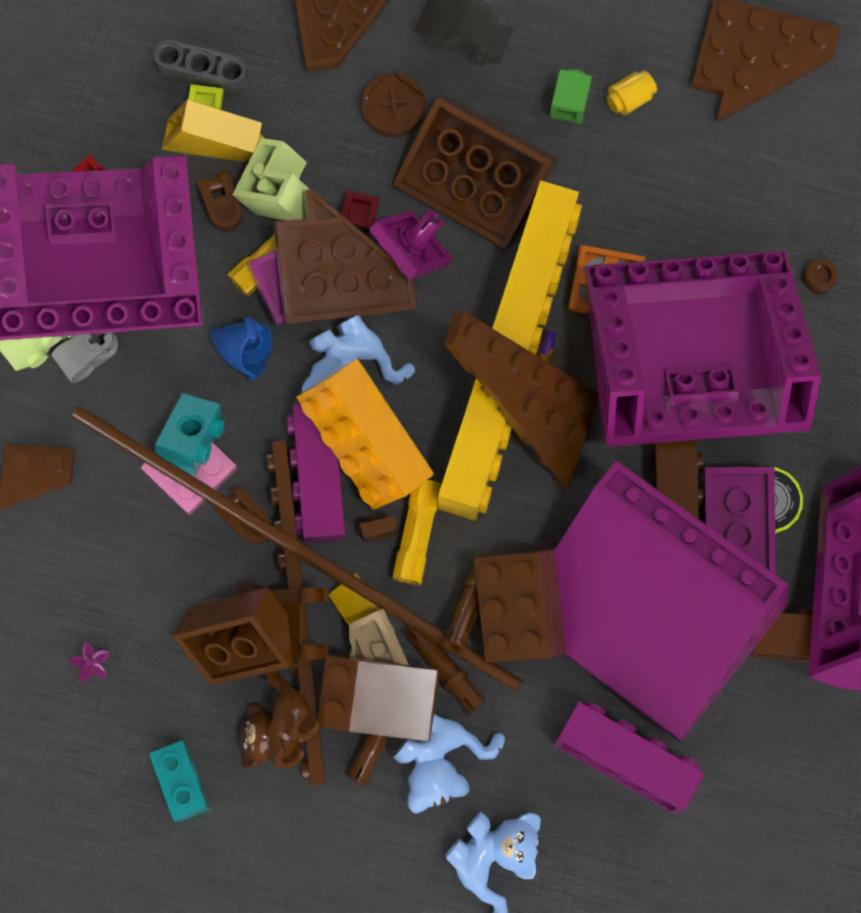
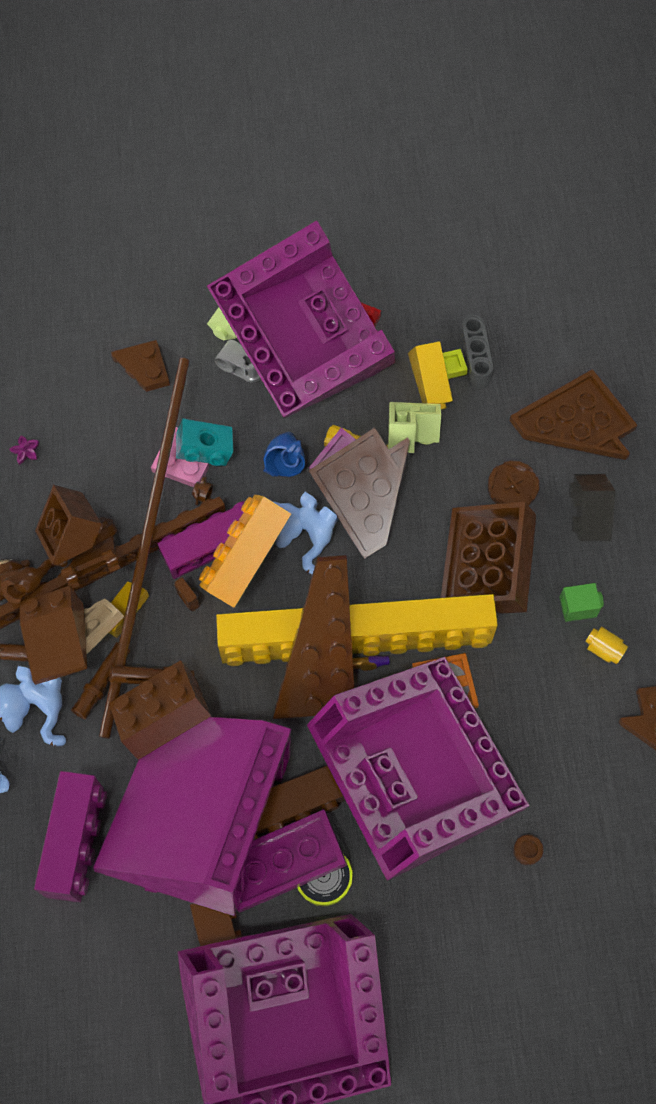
camera: 70 degrees right, 10 degrees down
reddish brown plate [197,171,243,231] -> none
reddish brown plate [213,484,272,545] -> none
dark red plate [341,190,380,232] -> none
magenta plate [369,210,454,280] -> none
yellow axle [392,480,442,585] -> none
none -> reddish brown plate [192,476,213,505]

